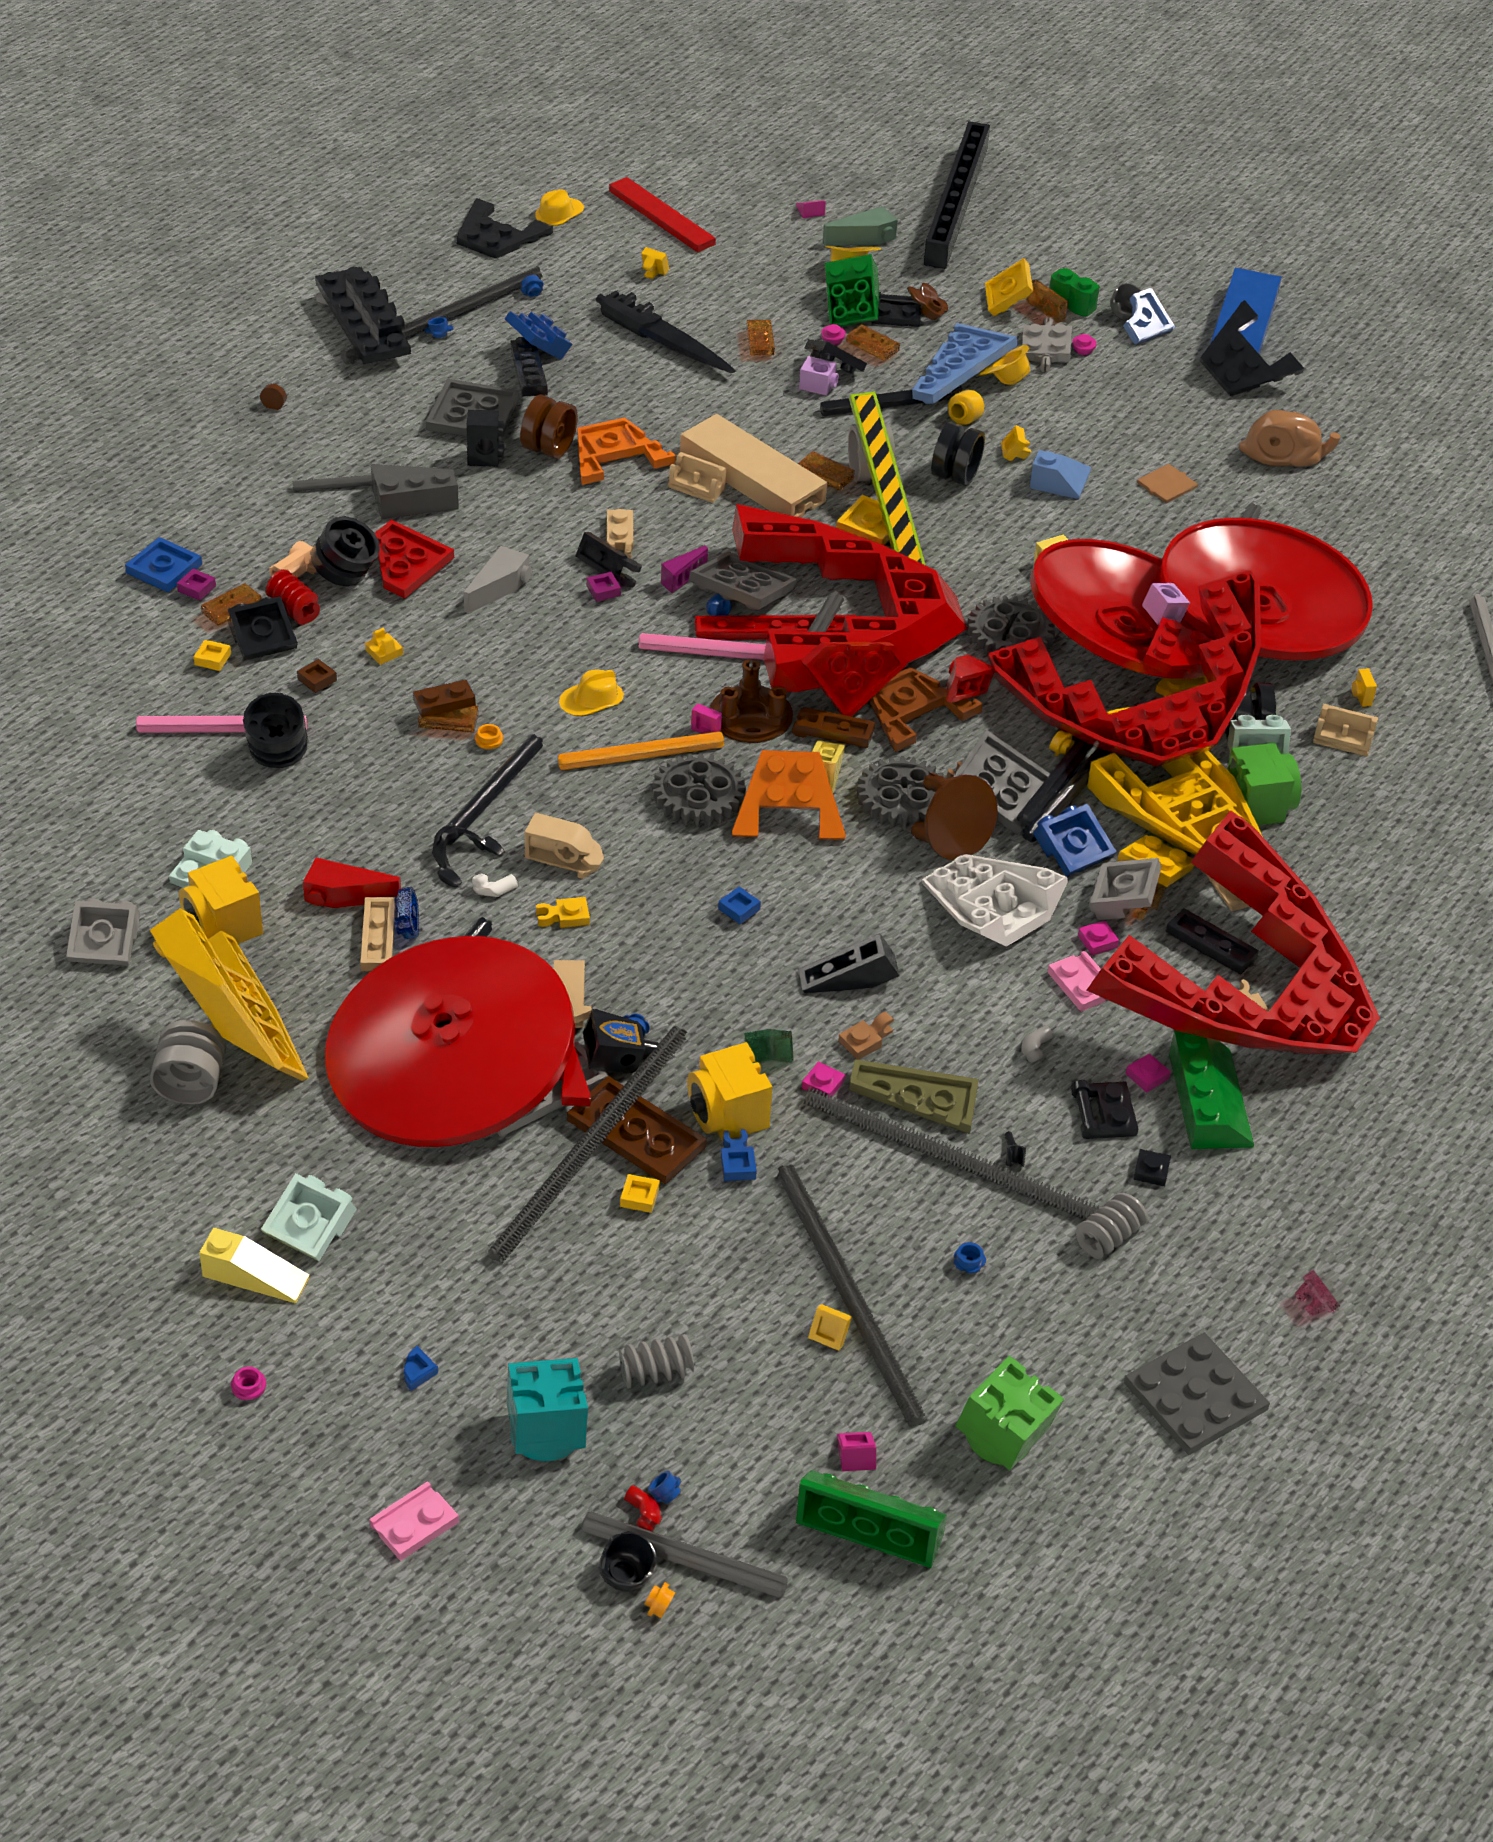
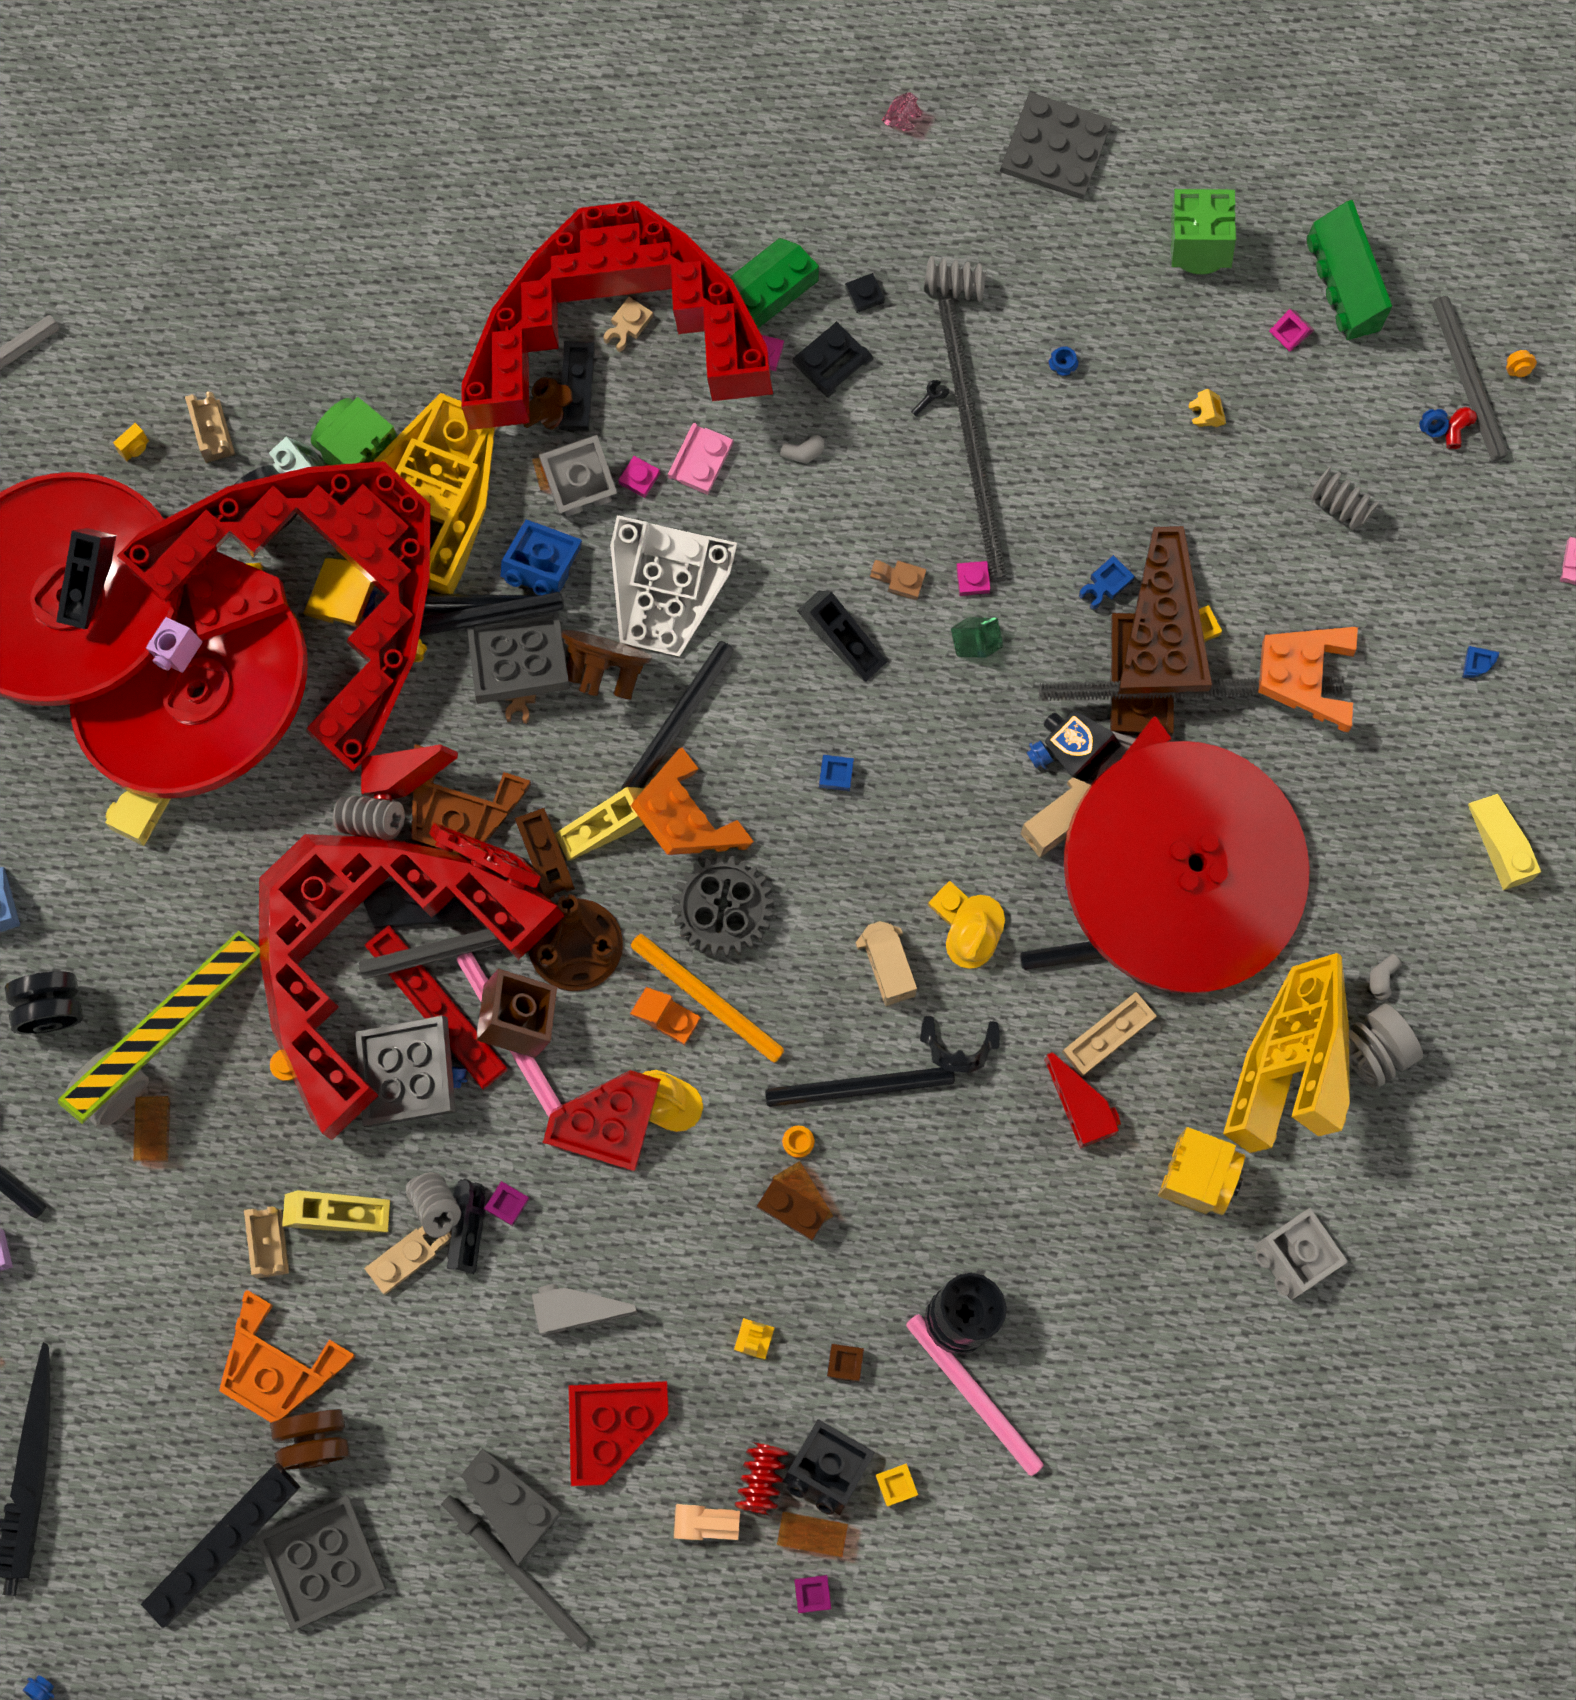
camera: 125 degrees left, 30 degrees up
blue plate [125,537,202,592] -> none
light aqua plate [169,830,252,888] -> none
light aqua plate [261,1173,357,1261] -> none
black wheel [310,516,380,587] -> none
clear blue plate [394,886,419,939] -> none
black brick [466,410,504,467] -> none
white arm [472,874,518,897] -> none
blue plate [505,311,572,360] -> none
teal piece [506,1358,588,1461] -> none
black hair [599,1531,657,1592] -> none
magenta slope [661,545,708,593] -> none
tan brick [680,414,827,517] -> none
yellow piece [687,1042,773,1141] -> none
dark pink plate [691,703,722,734] -> none
dark grey axle [777,1164,926,1427] -> none
yellow plate [836,495,889,545] -> none
olive wing [849,1059,979,1134] -> none
dark grey gear [856,756,944,830] -> none
dark grey gear [967,595,1056,655] -> none
yellow plate [1117,835,1194,887] -> none
none -> black slope [56,528,117,629]
none -> light yellow slope [282,1190,390,1232]
none -> light grey piece [333,795,405,840]
none -> light grey piece [405,1172,461,1238]
none -> reddish brown brick [476,968,557,1058]
none -> reddish brown plate [523,377,573,430]
none -> red plate [543,1070,661,1171]
none -> black axle [621,641,734,790]
none -> orange slope [630,987,701,1046]
none -> yellow piece [946,895,1005,969]
none -> reddish brown wing [1118,526,1212,694]
none -> orange wing [1258,627,1358,733]
none -> light grey arm [1370,954,1402,1000]

